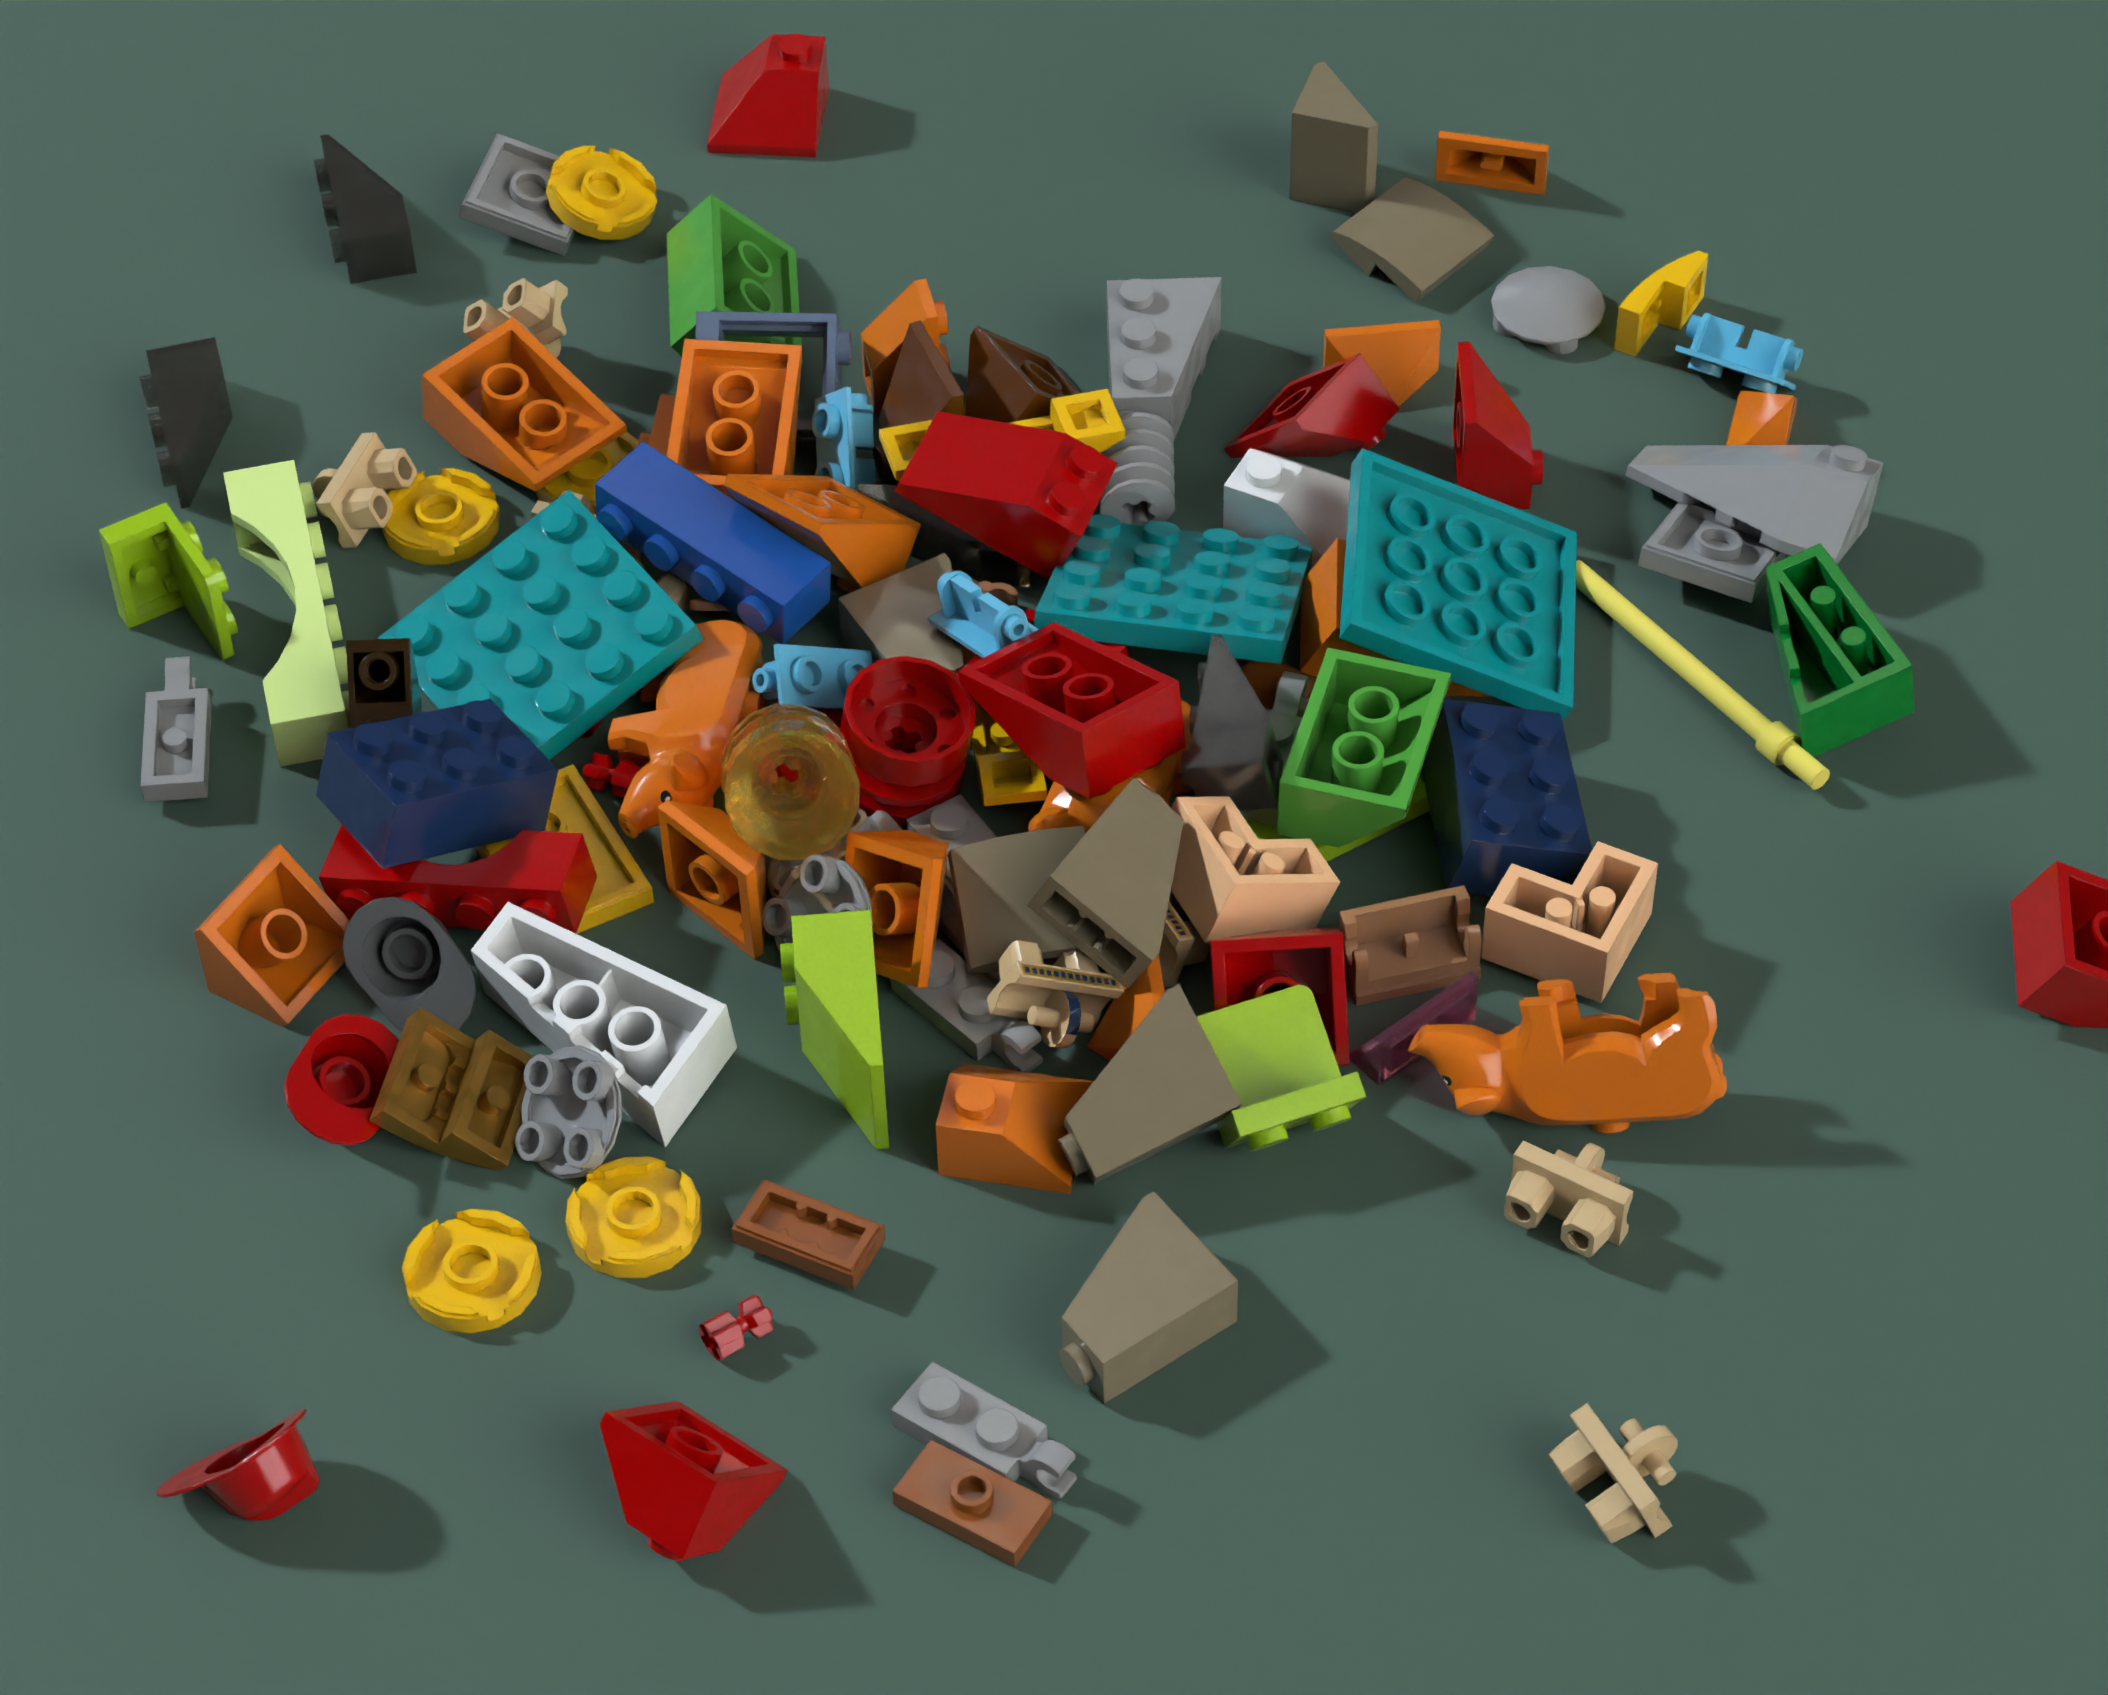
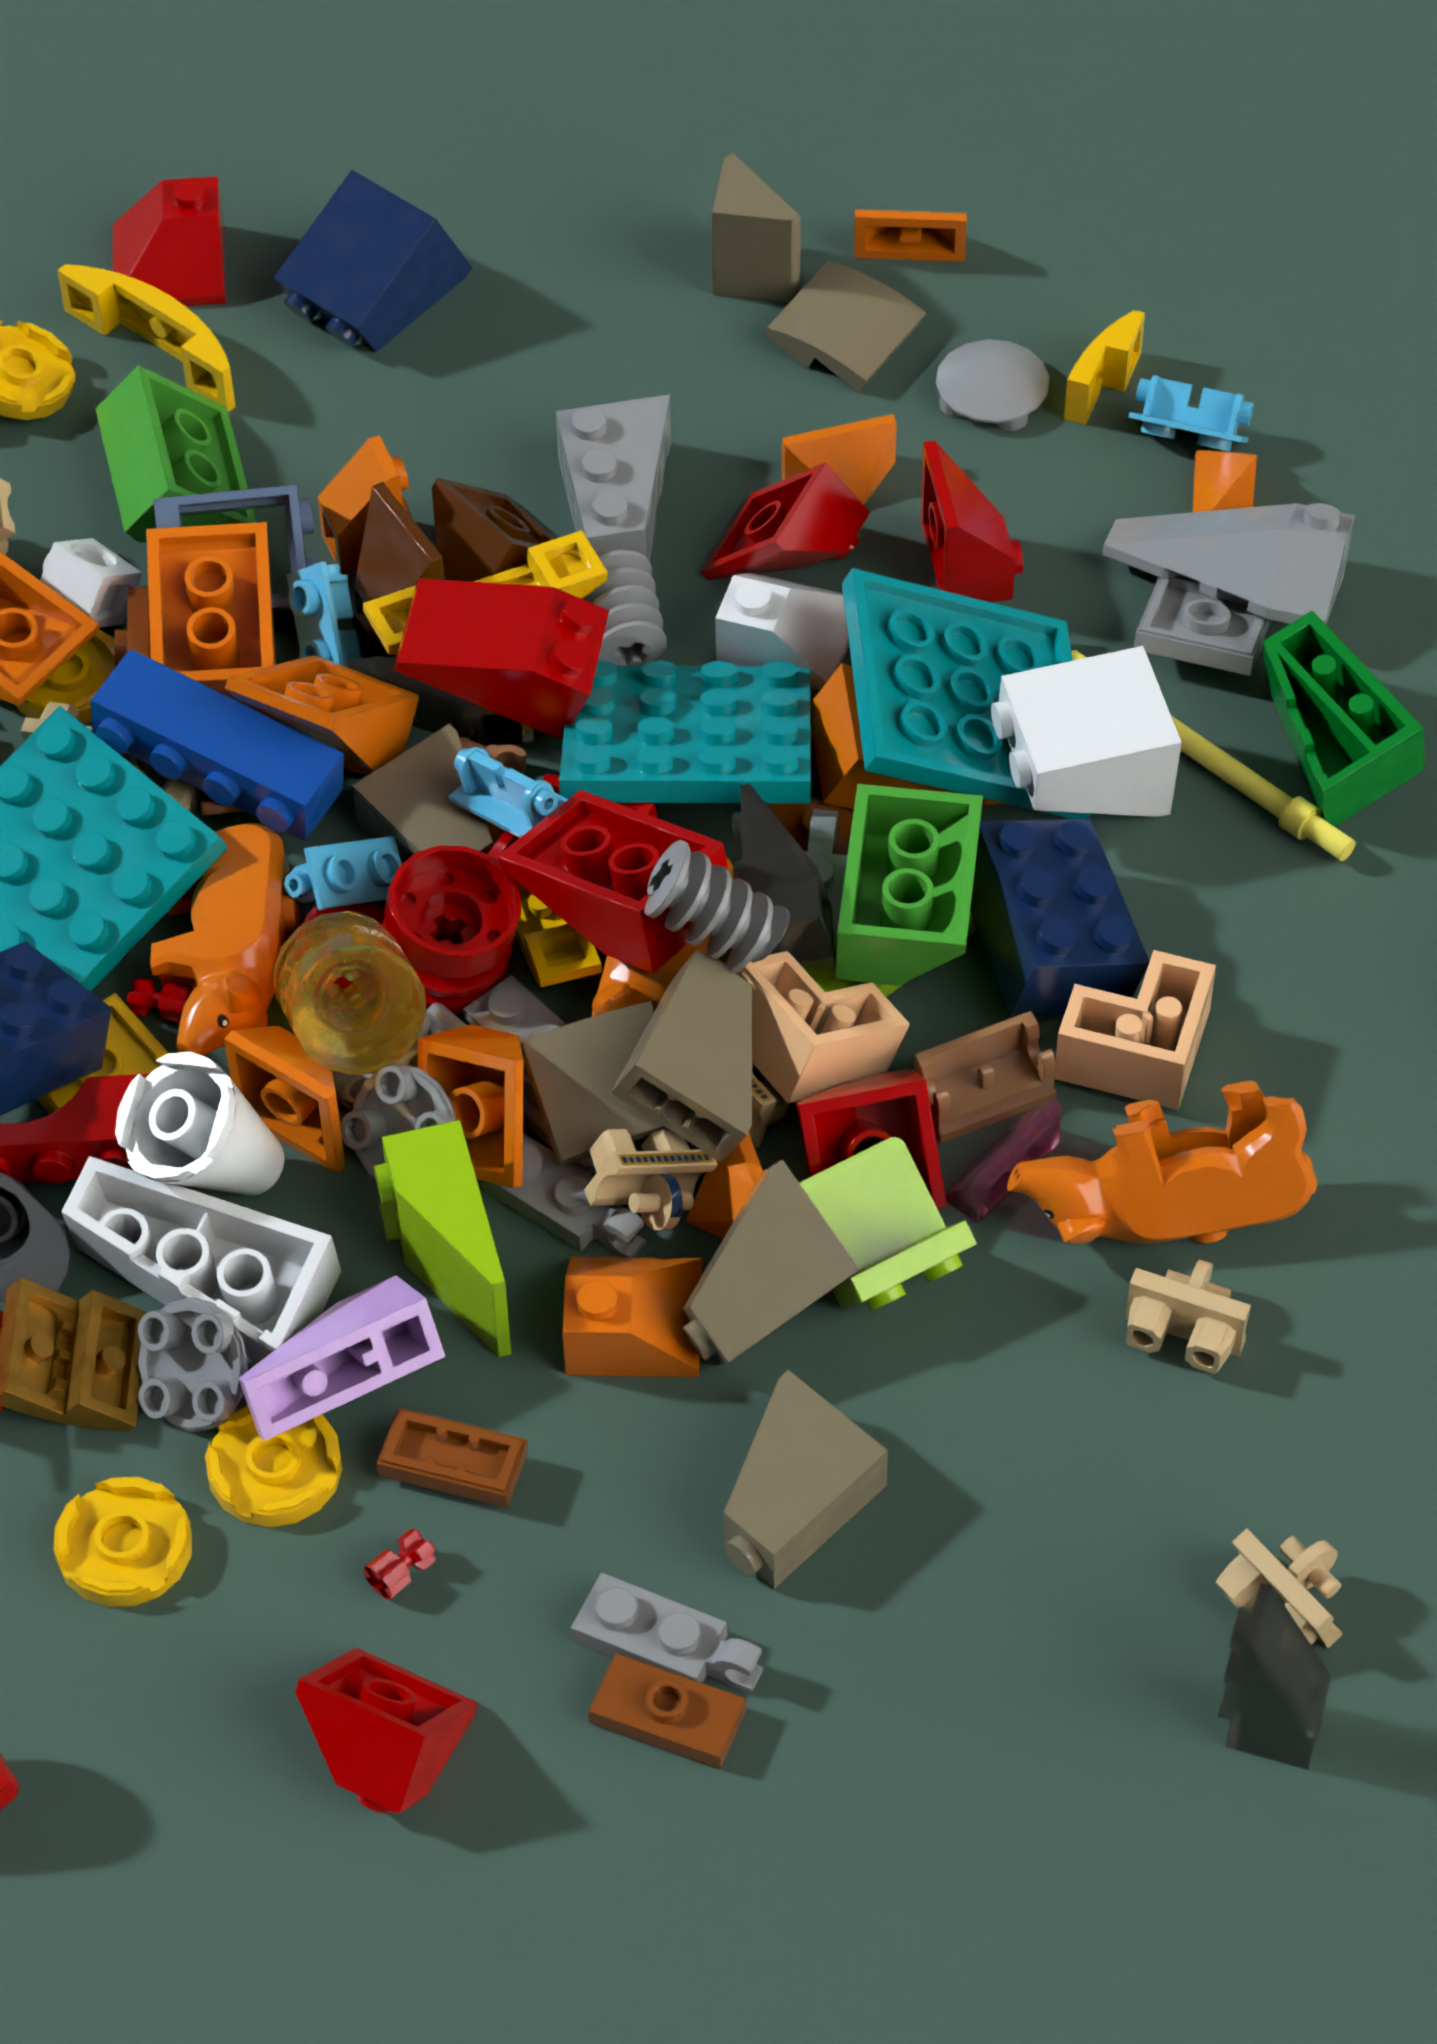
camera: 10 degrees left, 5 degrees up
none -> white brick [40,538,142,628]
none -> yellow slope [57,264,236,412]
none -> white cone [116,1052,284,1196]
none -> lavender slope [239,1275,445,1441]
none -> dark blue slope [273,170,473,352]
none -> light grey piece [645,840,790,973]
none -> white slope [991,646,1182,817]
none -> clear smoke slope [1218,1583,1332,1770]

